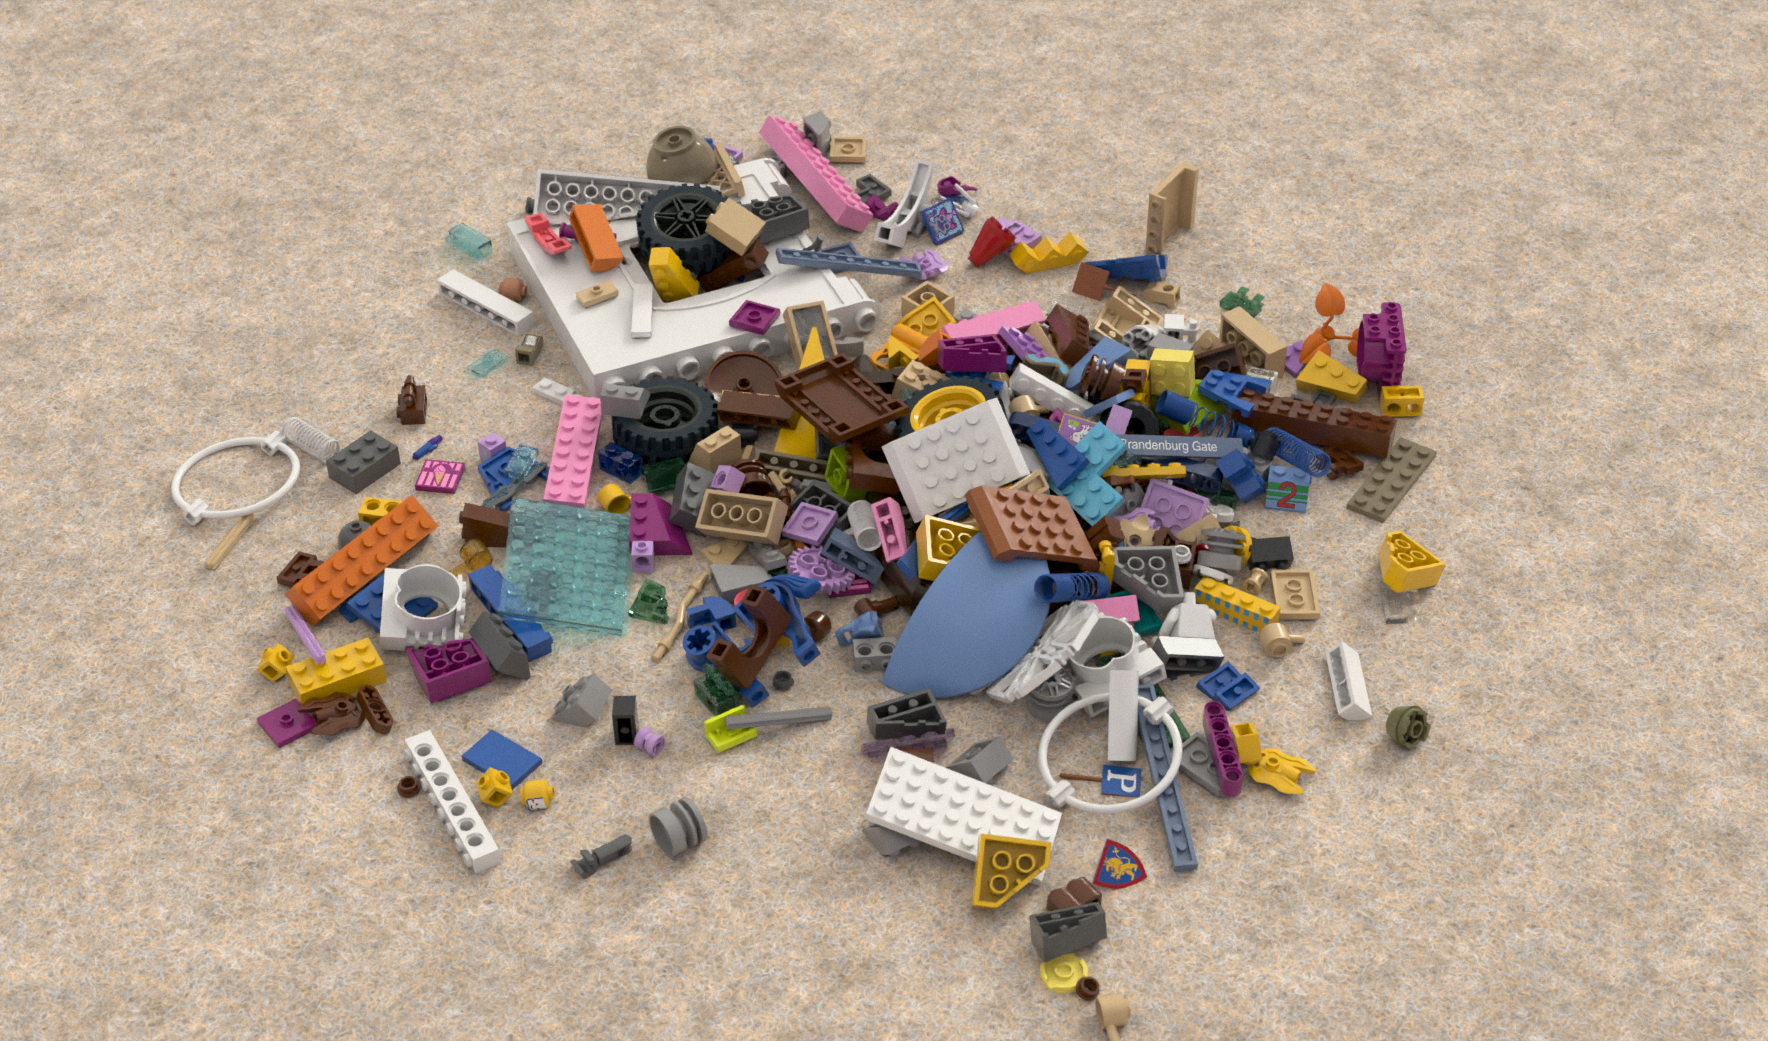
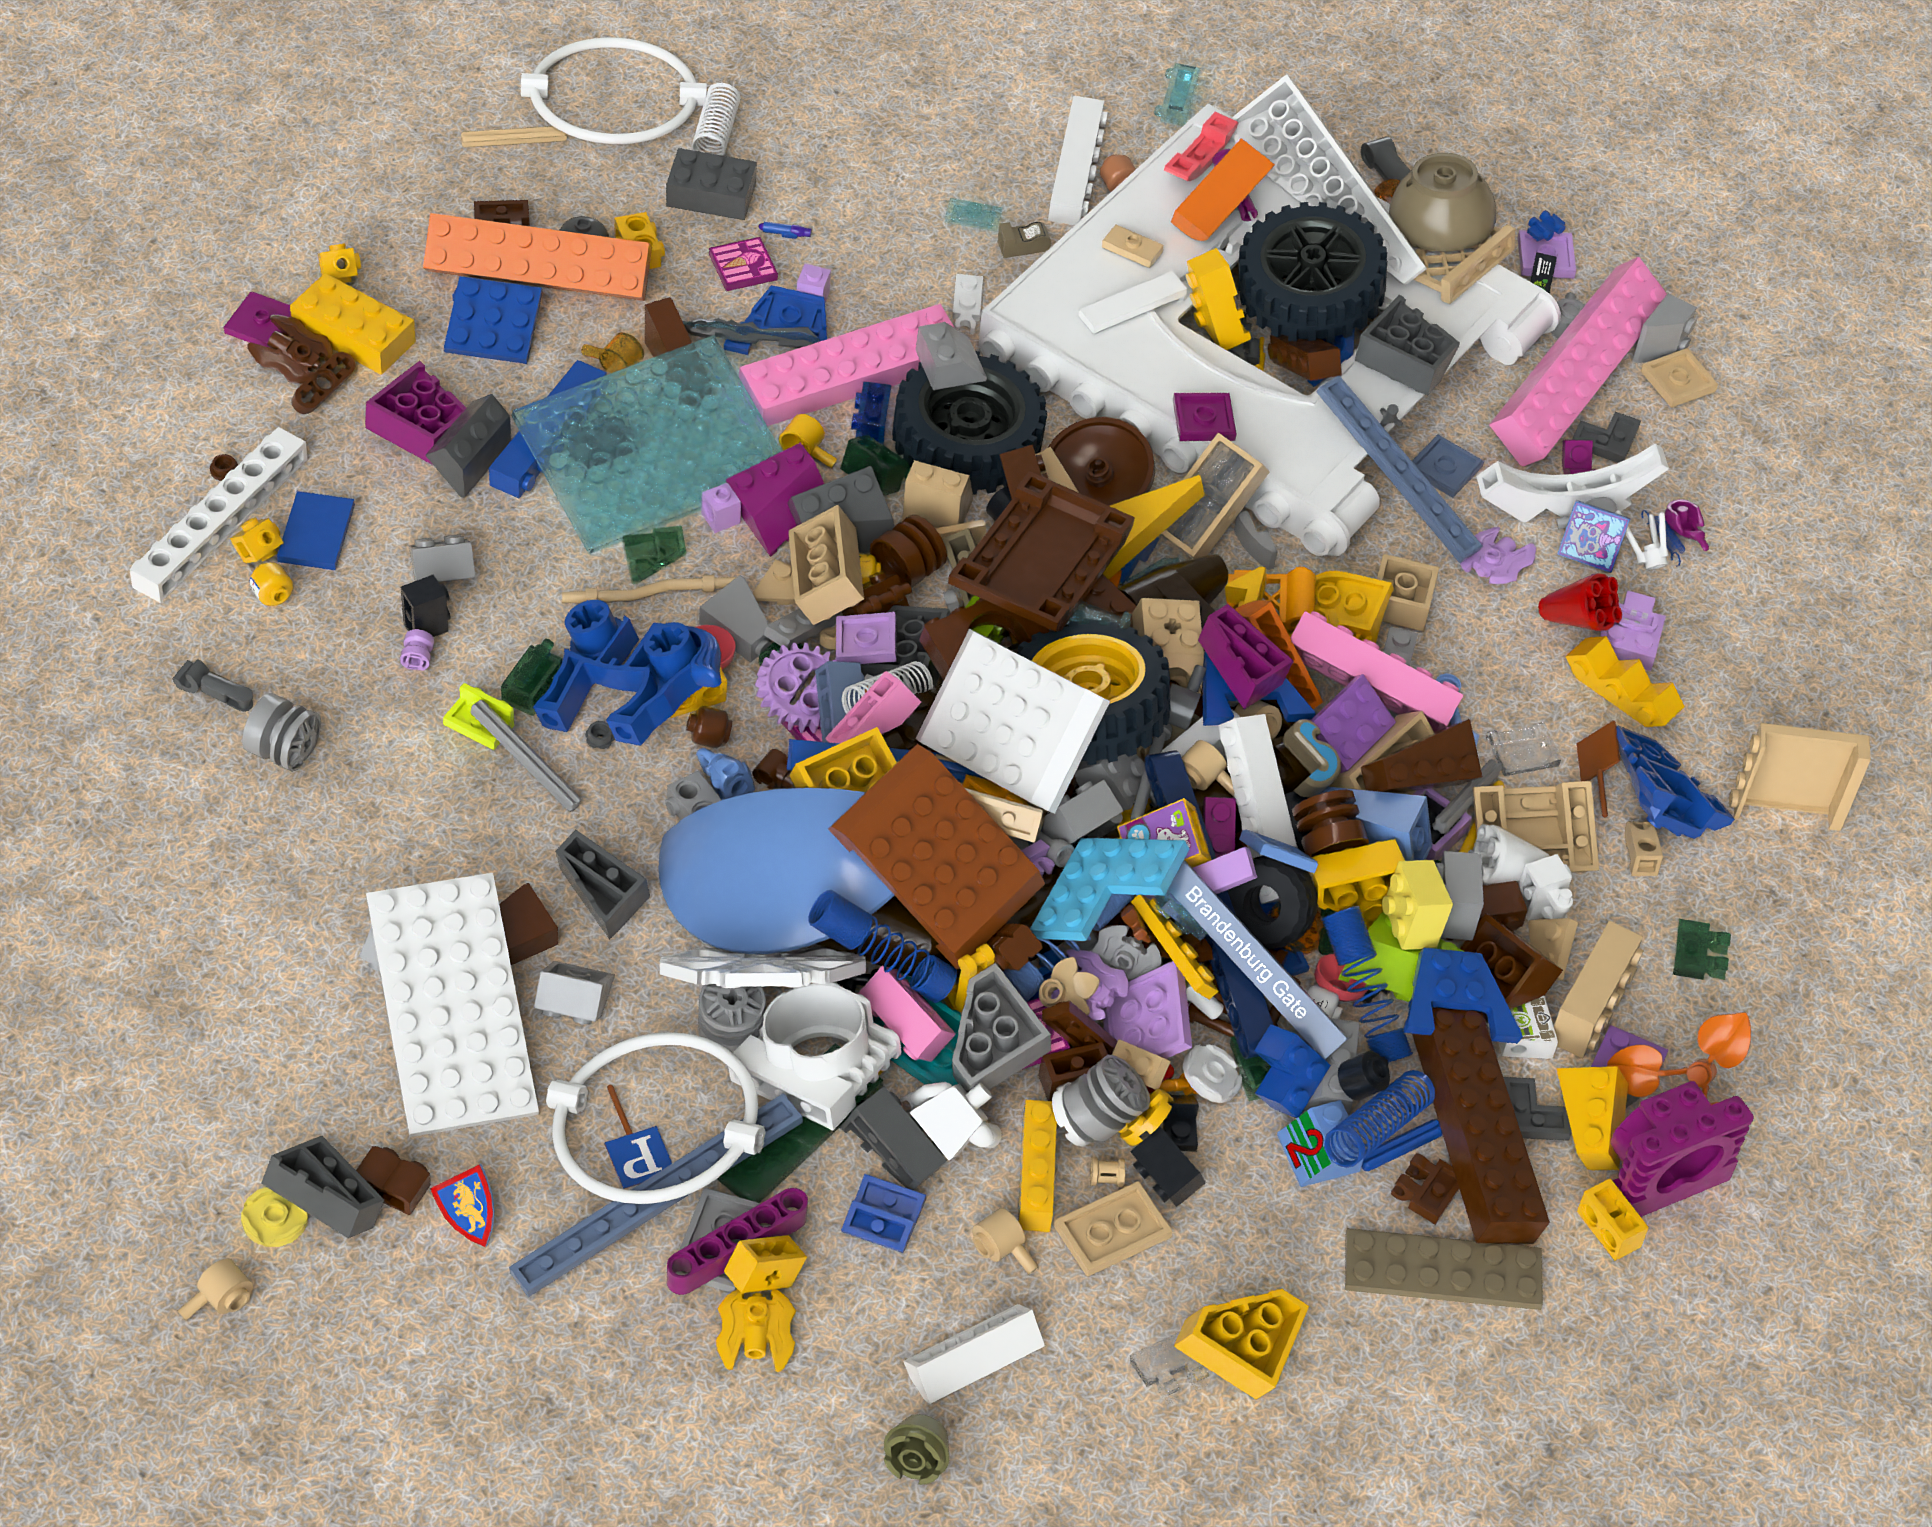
camera: 55 degrees right, 10 degrees up
lavender axle [284,605,327,665] -> none
white hose [379,564,466,651] -> none
reddish brown brick [396,375,427,425] -> none
clear light blue plate [504,444,539,480] -> none
blue brick [686,596,736,631] -> none
tan brick [705,198,766,256] -> none
reddish brown arch [706,585,793,690] -> none
lavender brick [710,465,746,493] -> none
tan plate [768,468,798,502] -> none
wing [861,728,955,758] -> none
yellow brick [971,834,1052,909] -> none
blue wing [1026,417,1090,491] -> none
reddish brown plate [1075,976,1100,1001] -> none
white brick [1108,670,1139,761] -> none
reddish brown bracket [1121,368,1147,393] -> none
white plate [1175,545,1191,564] -> none

